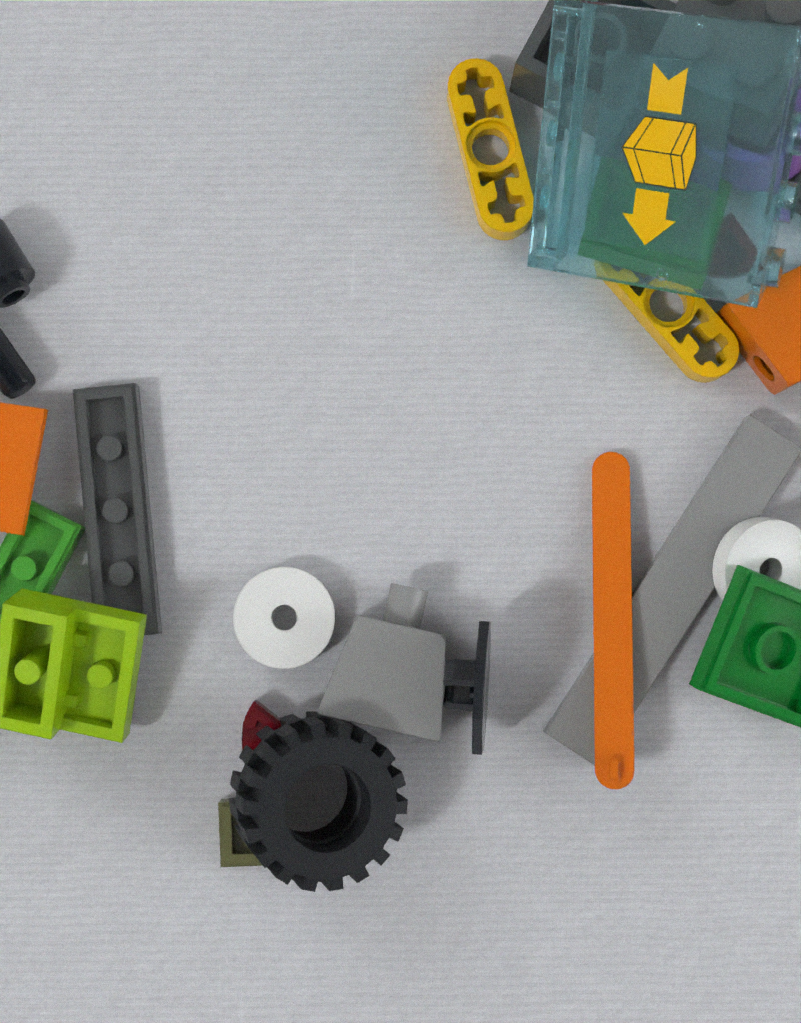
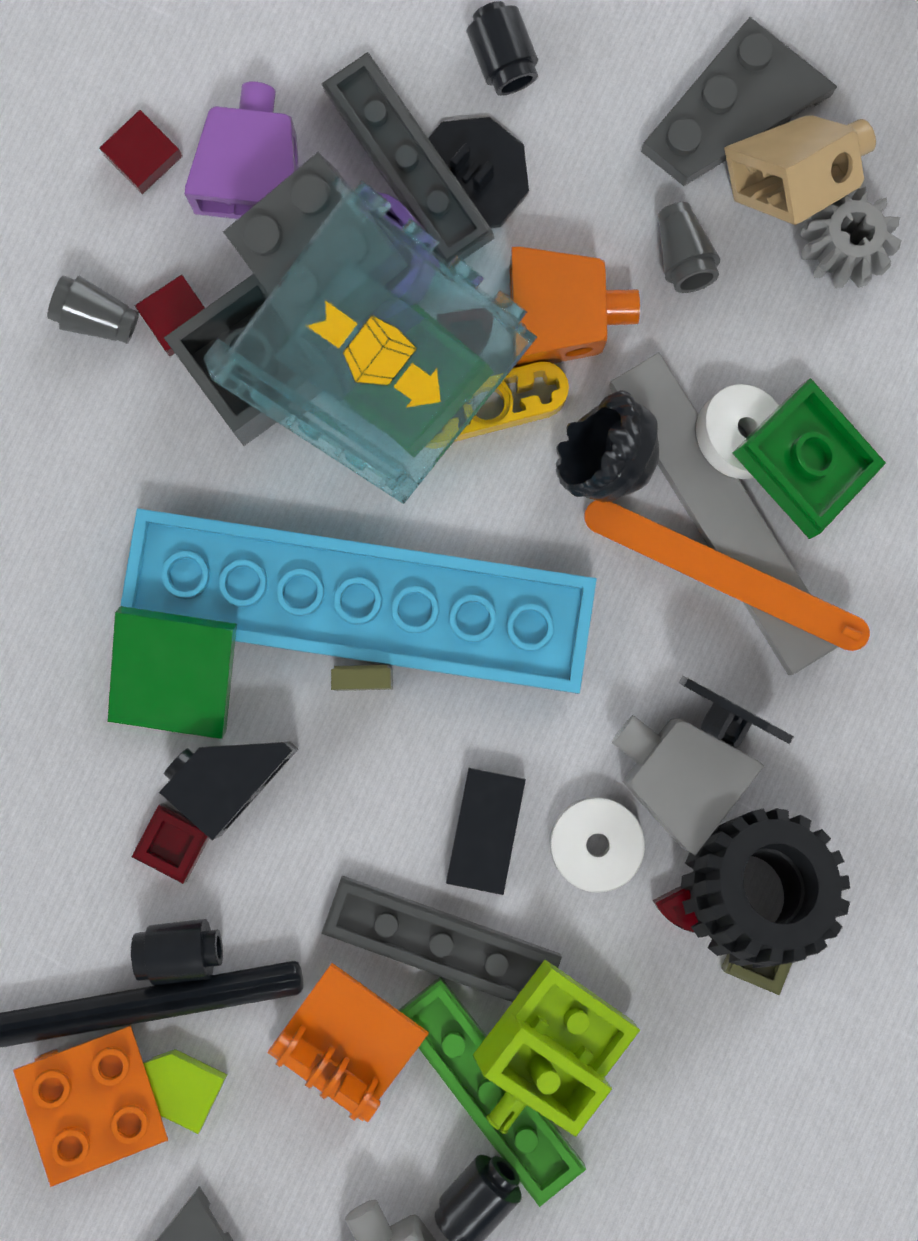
camera: 65 degrees left, 0 degrees up
yellow beam [447,58,535,240] -> none
none -> green tile [107,606,237,739]
none -> medium azure plate [120,508,597,694]
none -> dark red tile [132,803,209,884]
none -> black slope [159,742,299,840]
none -> olive tile [331,665,393,691]
none -> black tile [446,767,526,895]
none -> black hair [556,390,659,503]

